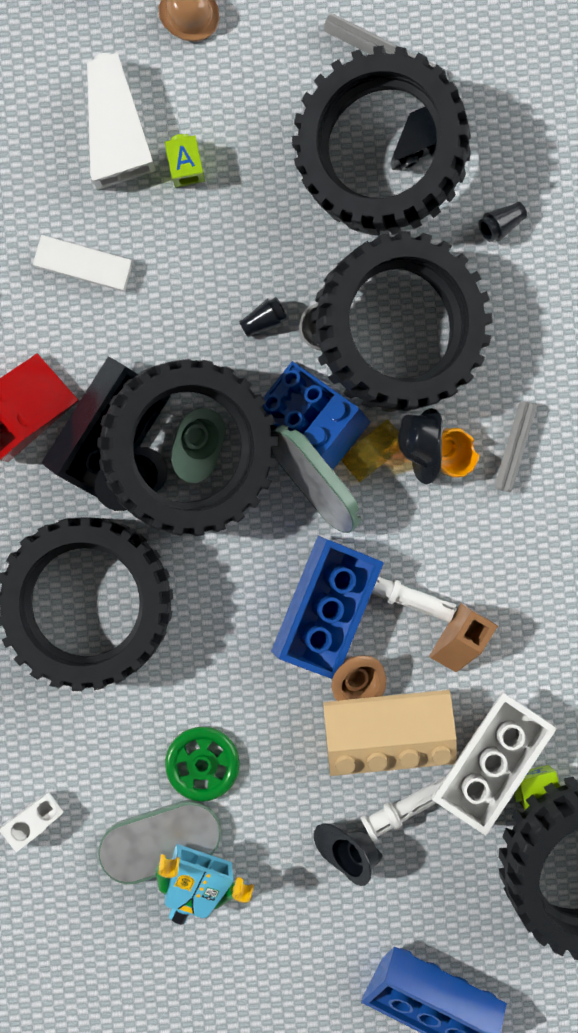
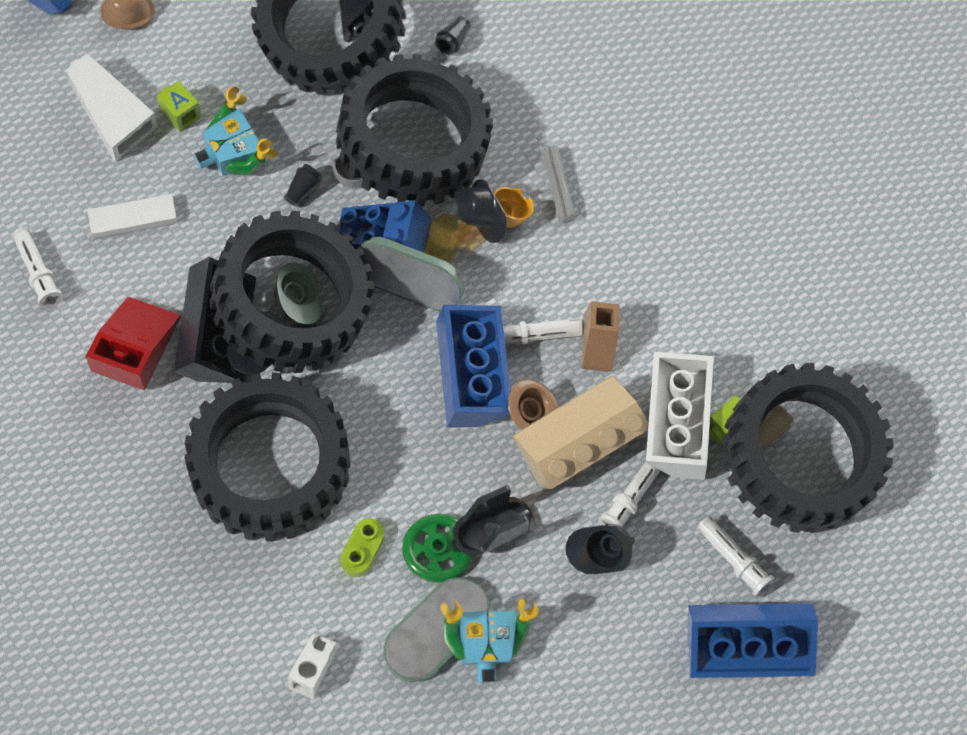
camera: 30 degrees left, 25 degrees down
none -> torso [194,86,277,176]
none -> lime plate [341,518,385,577]
none -> black piece [453,485,536,556]
none -> white pin [697,516,776,598]

